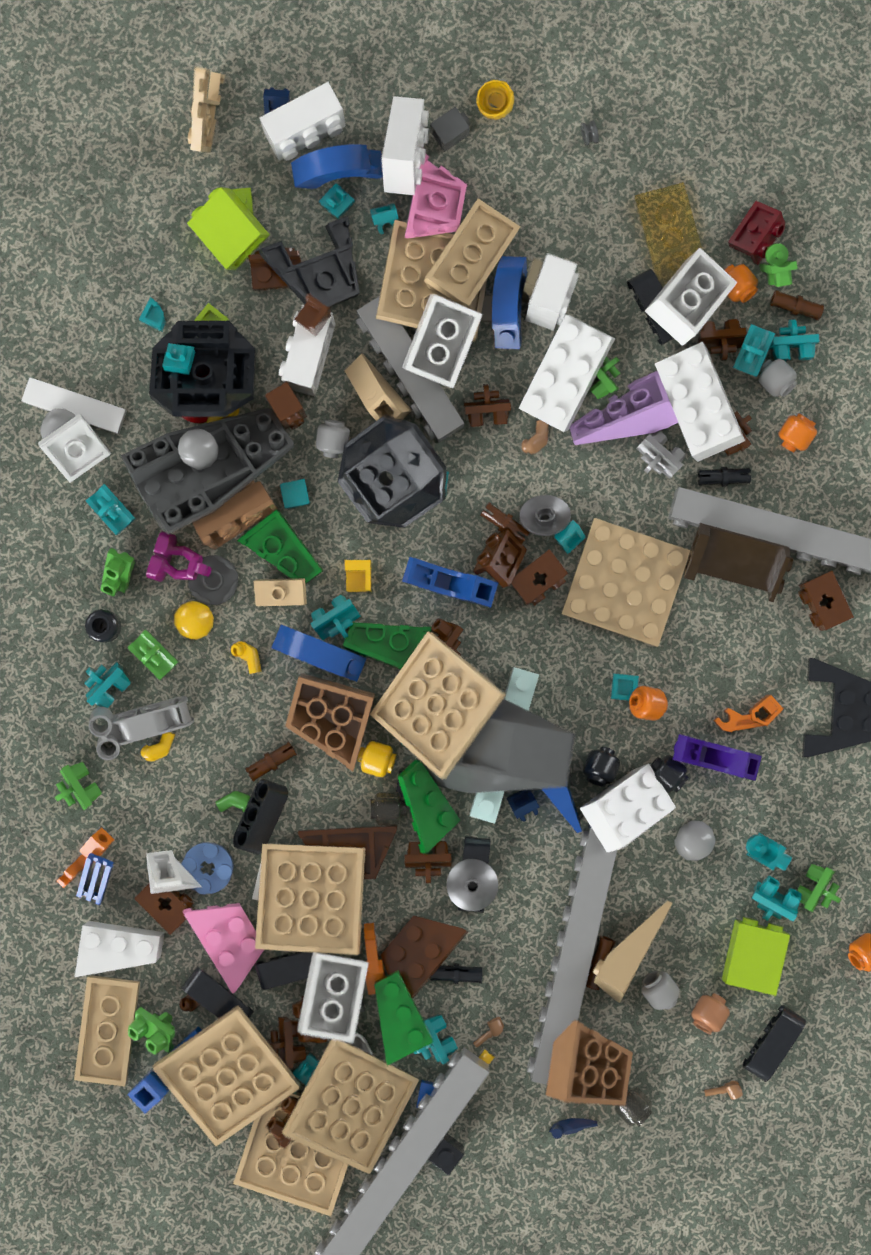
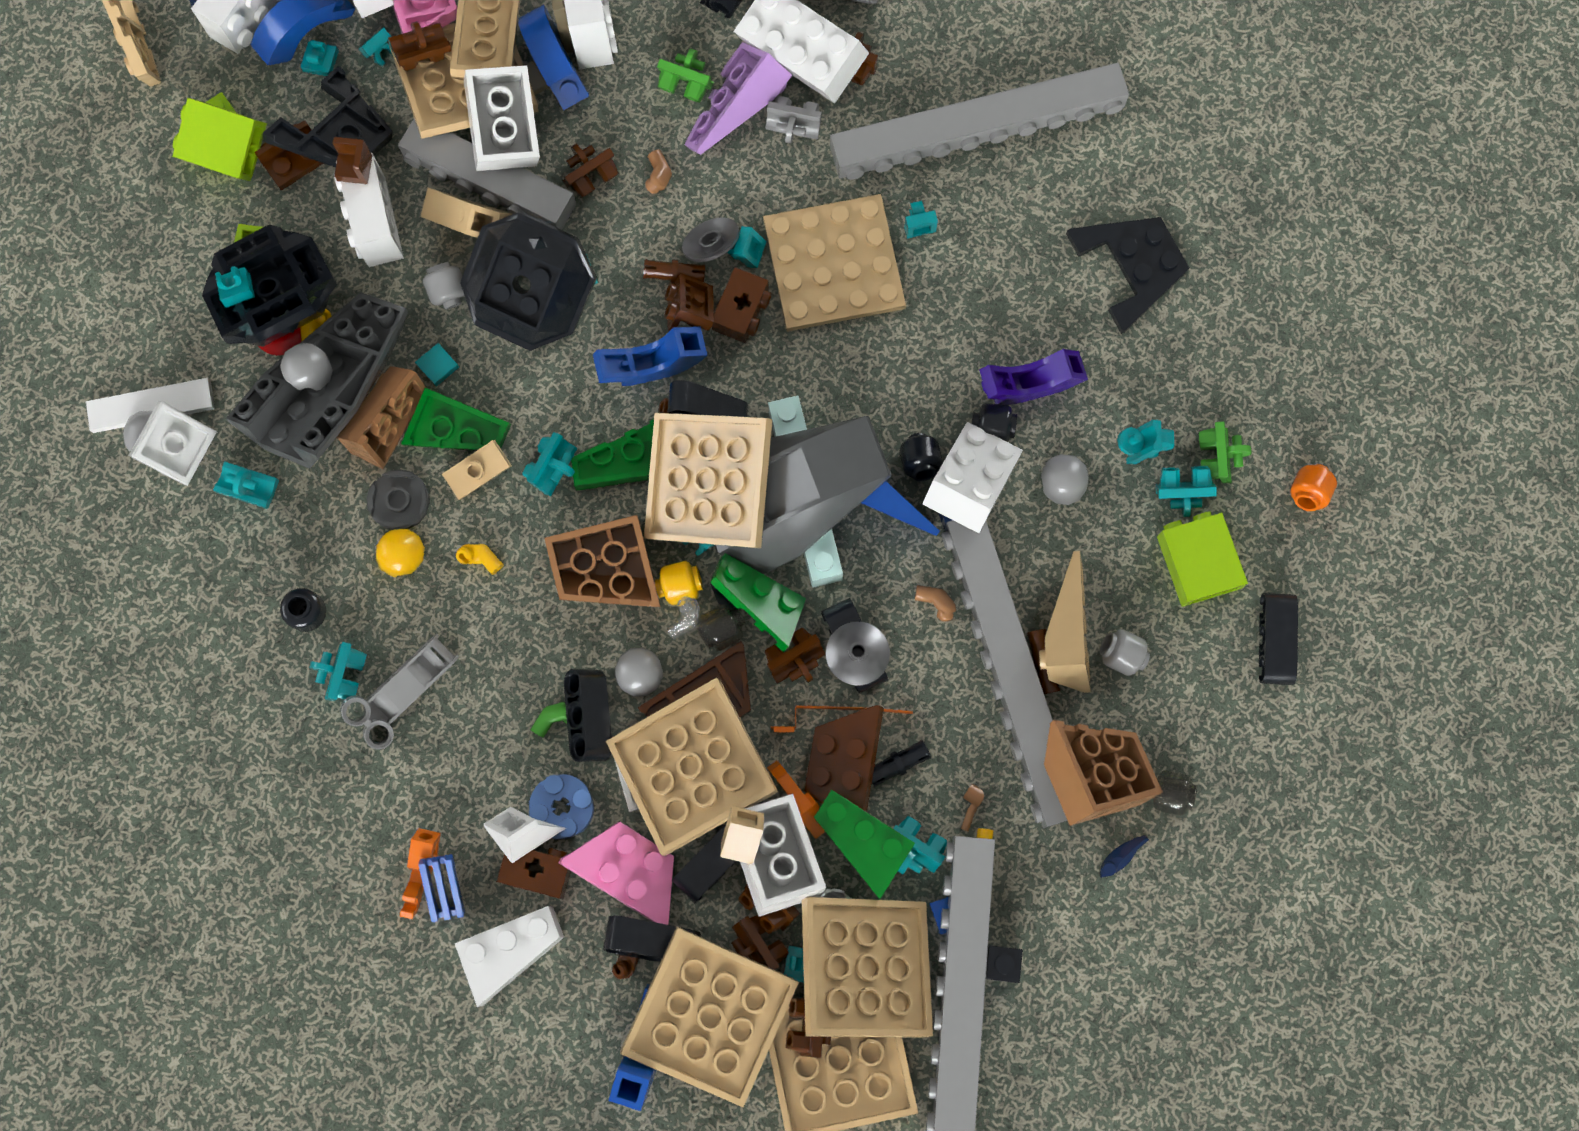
camera: 30 degrees left, 10 degrees down
bright green hips [55,762,102,810] -> none
tan plate [74,975,140,1086] -> none
bright green hips [101,548,135,596] -> none
bright green hips [127,629,179,680] -> none
bright green hips [128,1007,175,1055] -> none
teal tile [139,297,165,332] -> none
yellow arm [141,732,176,762] -> none
magenta piece [146,531,212,582] -> none
reddish brown pin [245,741,297,782] -> none
reddish brown brick [265,382,307,430] -> none
blue arch [272,624,367,682] -> none
yellow panel [345,560,372,592] -> none
dark blue tile [506,789,539,822] -> none
white brick [519,315,615,432] -> none
teal tile [610,673,639,701] -> none
orange head [629,686,668,721] -> none
dark brown panel [684,523,793,602] -> none
nougat head [691,993,730,1034] -> none
black pin [698,466,751,487] -> none
medium nougat hand [704,1080,743,1100] -> none
orange piece [713,694,784,732] -> none
orange head [778,413,817,453] -> none
reddish brown brick [798,571,854,631] -> none
none -> reddish brown hips [388,21,452,71]
none -> light grey hair [615,647,663,697]
none -> black beam [667,380,748,417]
none -> clear arm [667,596,700,640]
none -> panel [720,806,764,864]
none -> orange piece [770,706,913,733]
none -> teal tile [904,201,938,239]
none -> medium nougat arm [915,585,956,621]

